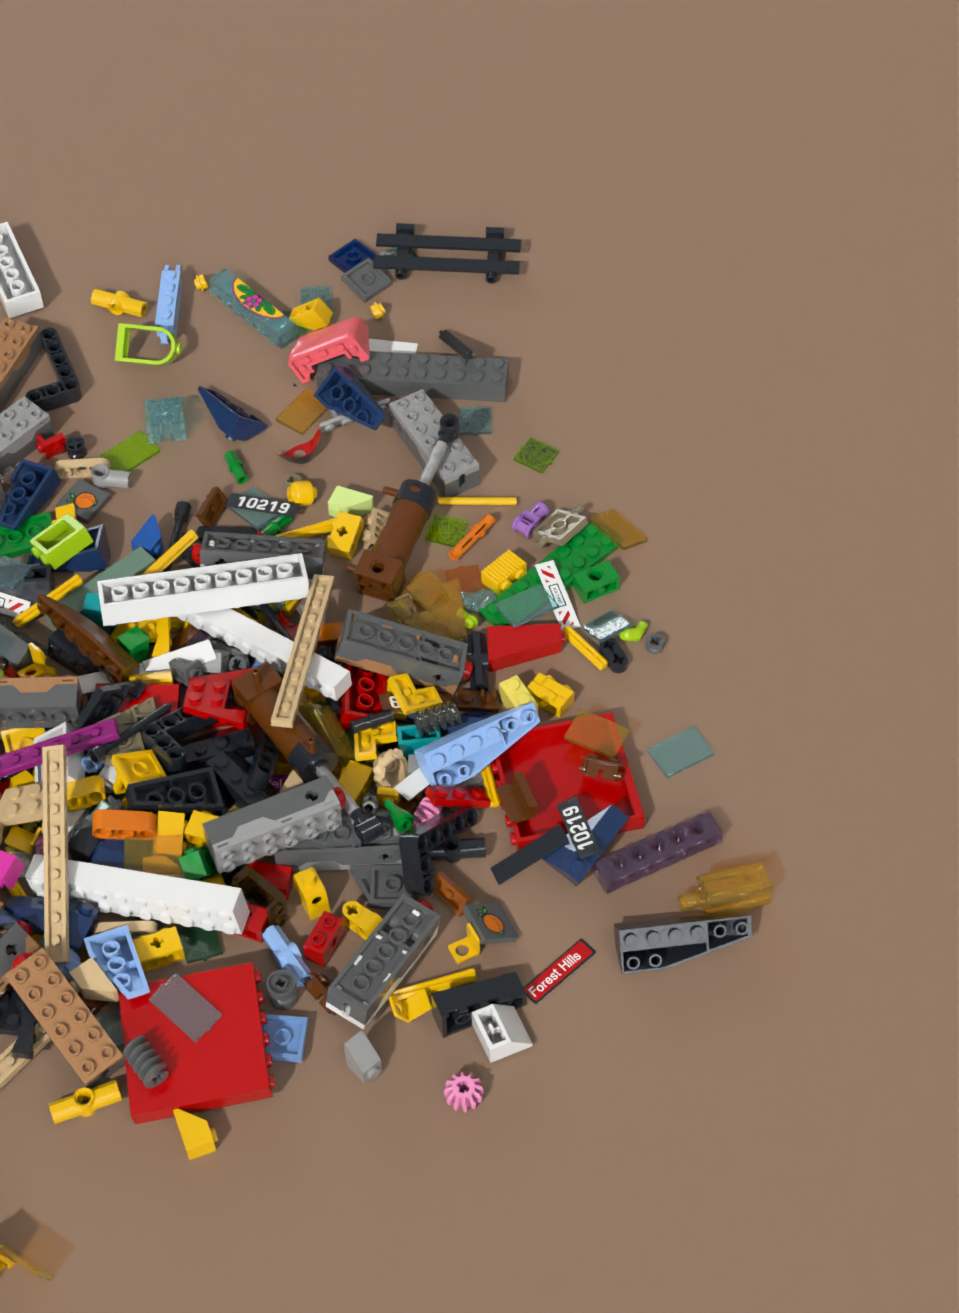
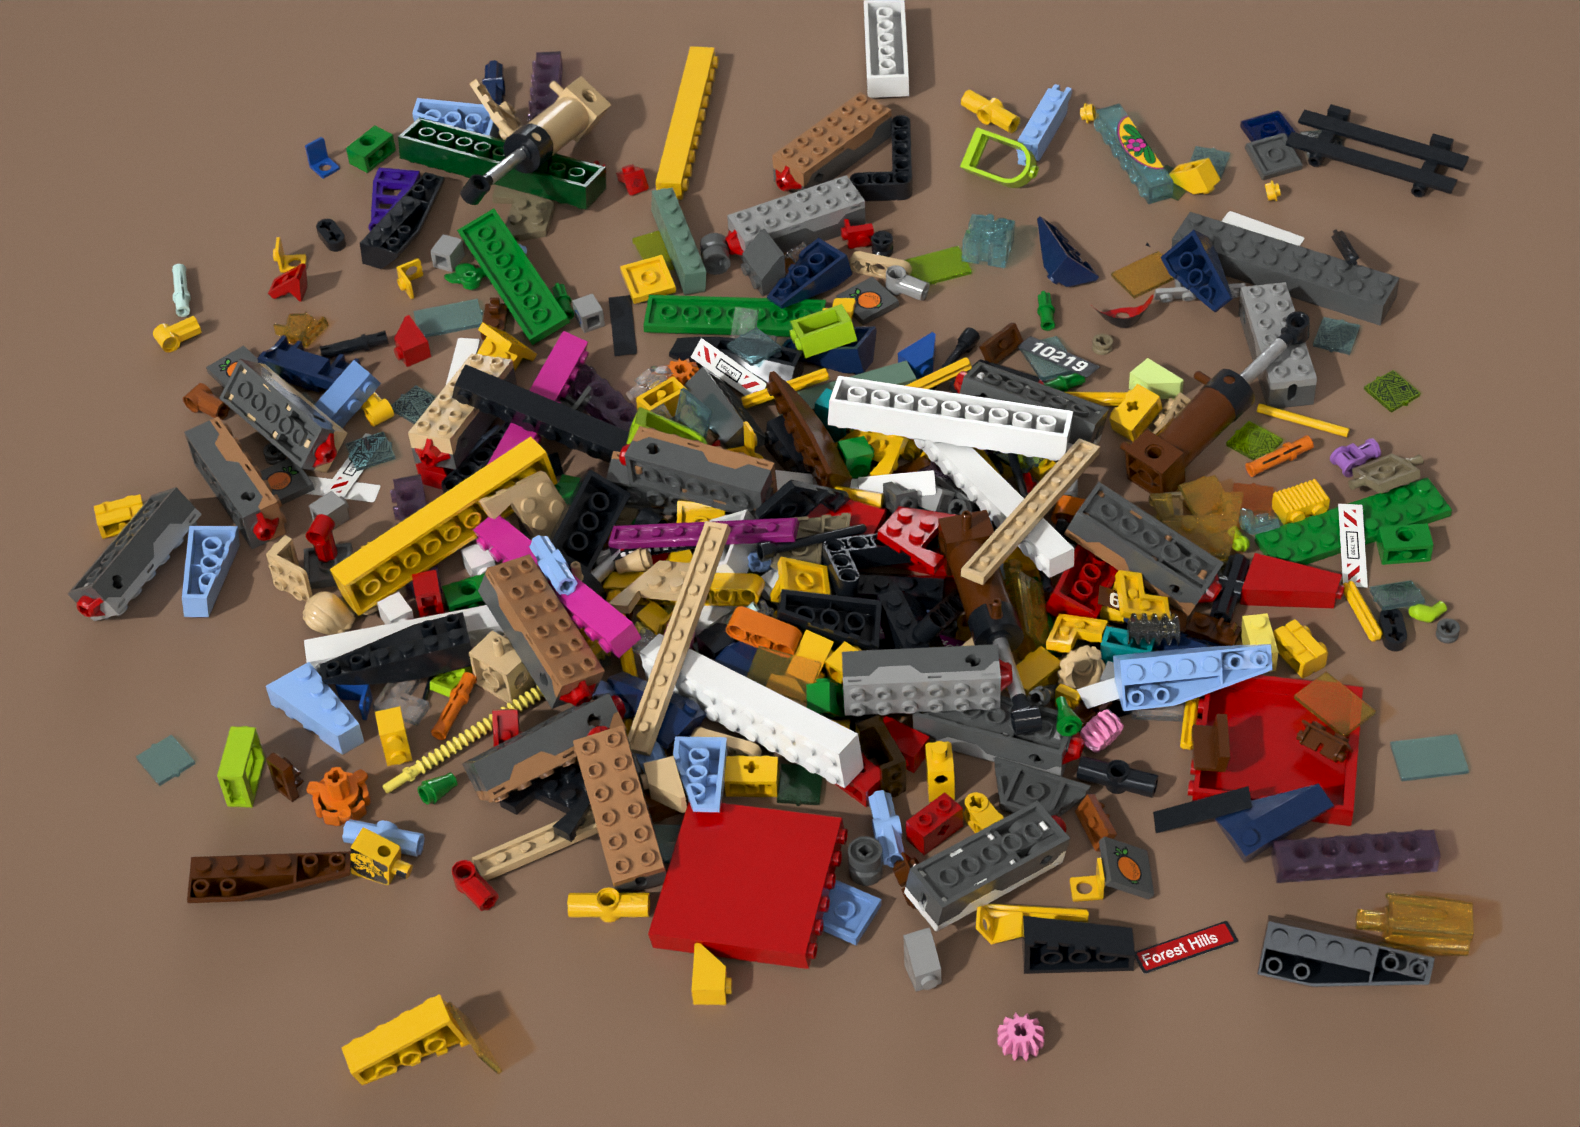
camera: 25 degrees right, 5 degrees down
dark grey piece [123,1035,169,1088] -> none
clear light blue piece [149,973,222,1042] -> none
yellow head [287,480,317,507] -> none
coral windscreen [288,317,370,384] -> none
black pin [349,709,394,734] -> none
black beam [399,807,477,896] -> none
red plate [425,785,491,808] -> none
white slope [472,1004,533,1063] -> none
clear light blue piece [495,584,559,628] -> none
black sticker [556,797,600,860] -> none
clear yellow piece [589,509,648,550] -> none

